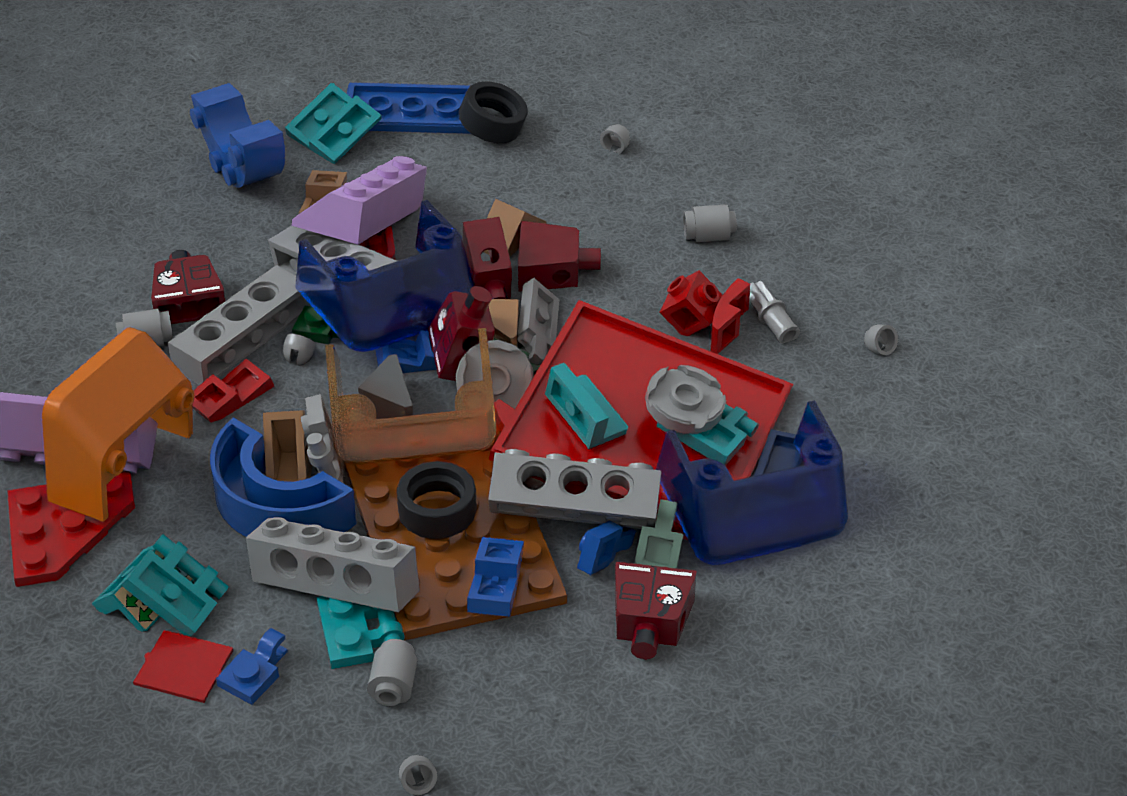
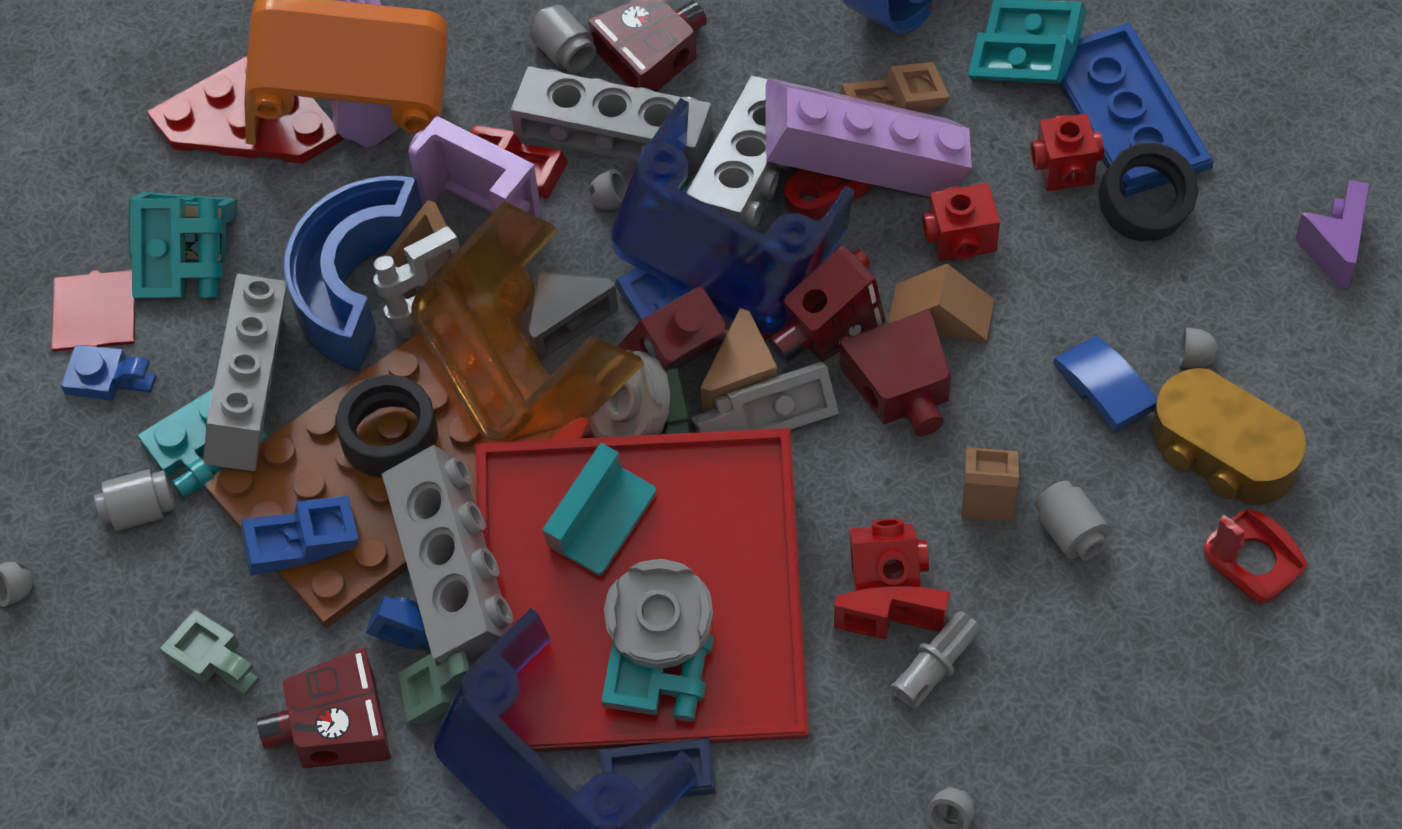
camera: 70 degrees right, 15 degrees up
none -> sand green plate [160,609,259,696]
none -> lavender panel [408,116,542,254]
none -> red brick [922,183,1000,261]
none -> medium nougat slope [961,447,1019,522]
none -> red brick [1030,113,1104,191]
none -> blue slope [1053,336,1157,433]
none -> pearl gold brick [1152,368,1306,505]
none -> red piece [1203,509,1307,603]
none -> medium lavender slope [1295,180,1369,289]

